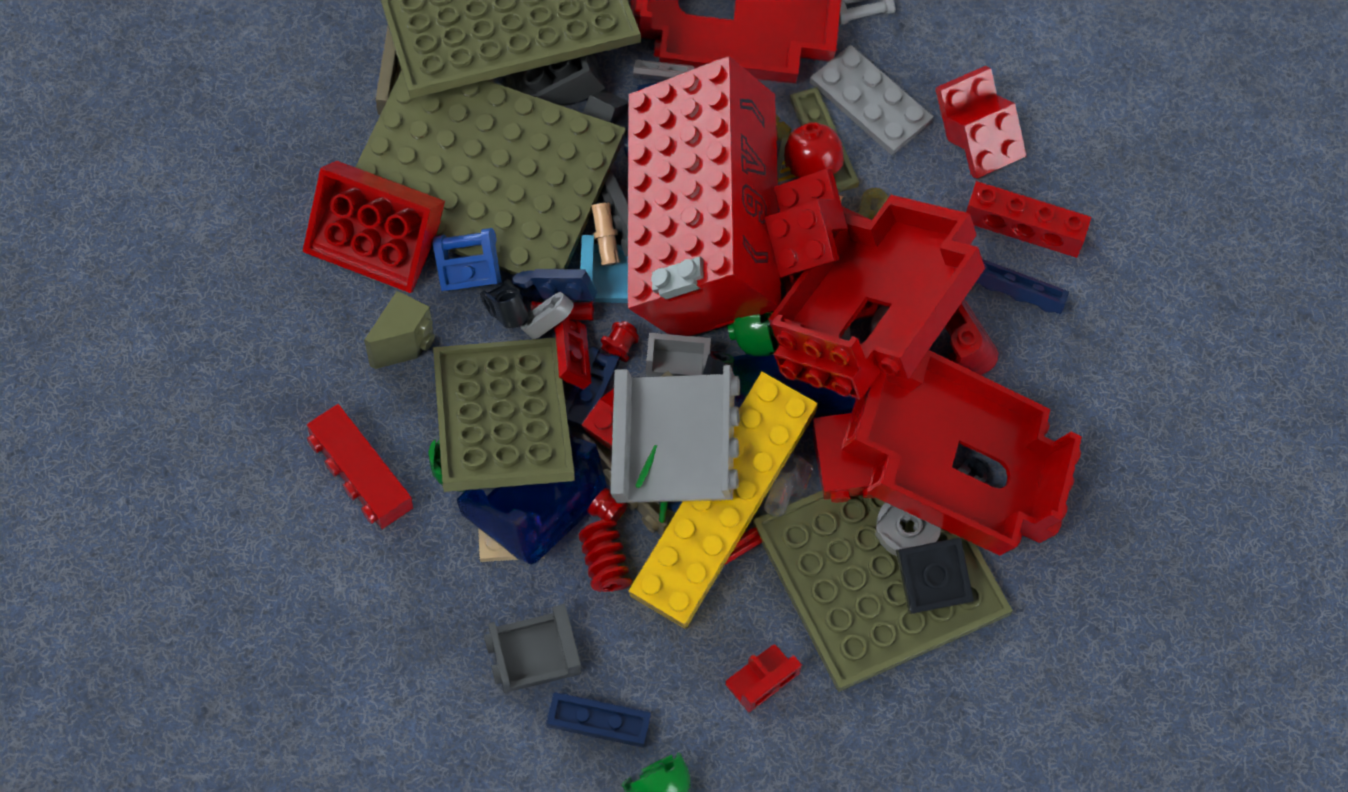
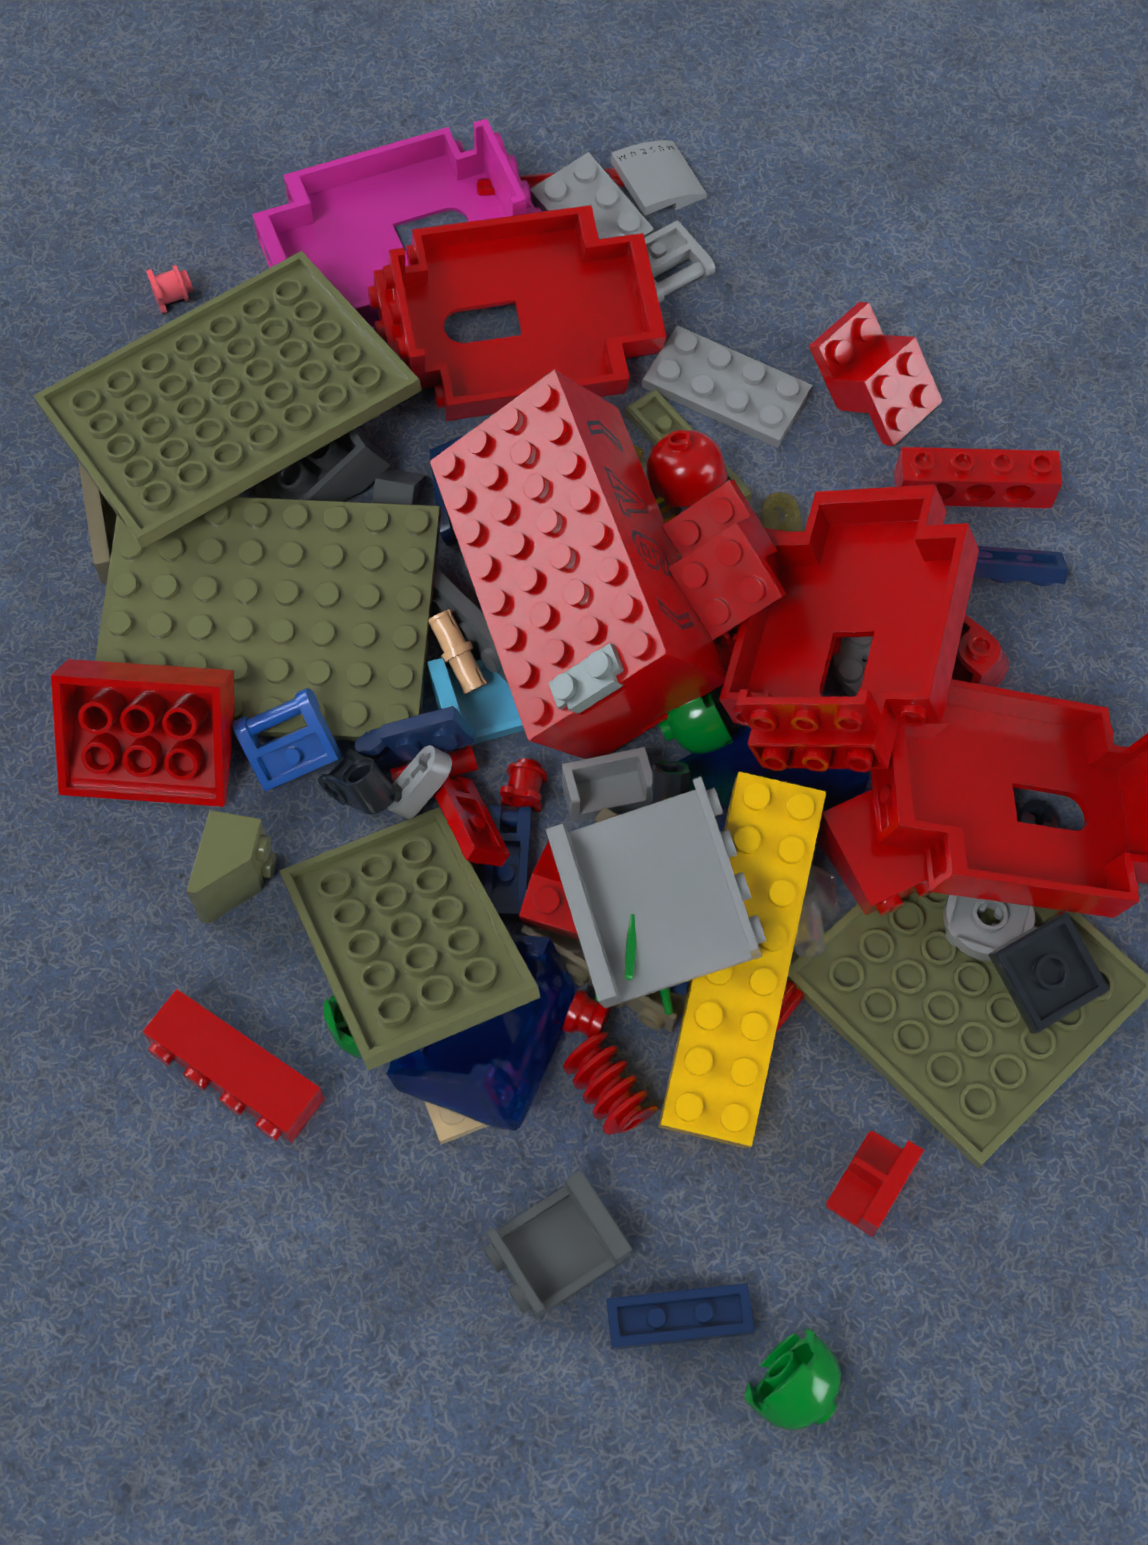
camera: 15 degrees left, 0 degrees up
light grey slope [633,60,694,82] -> none

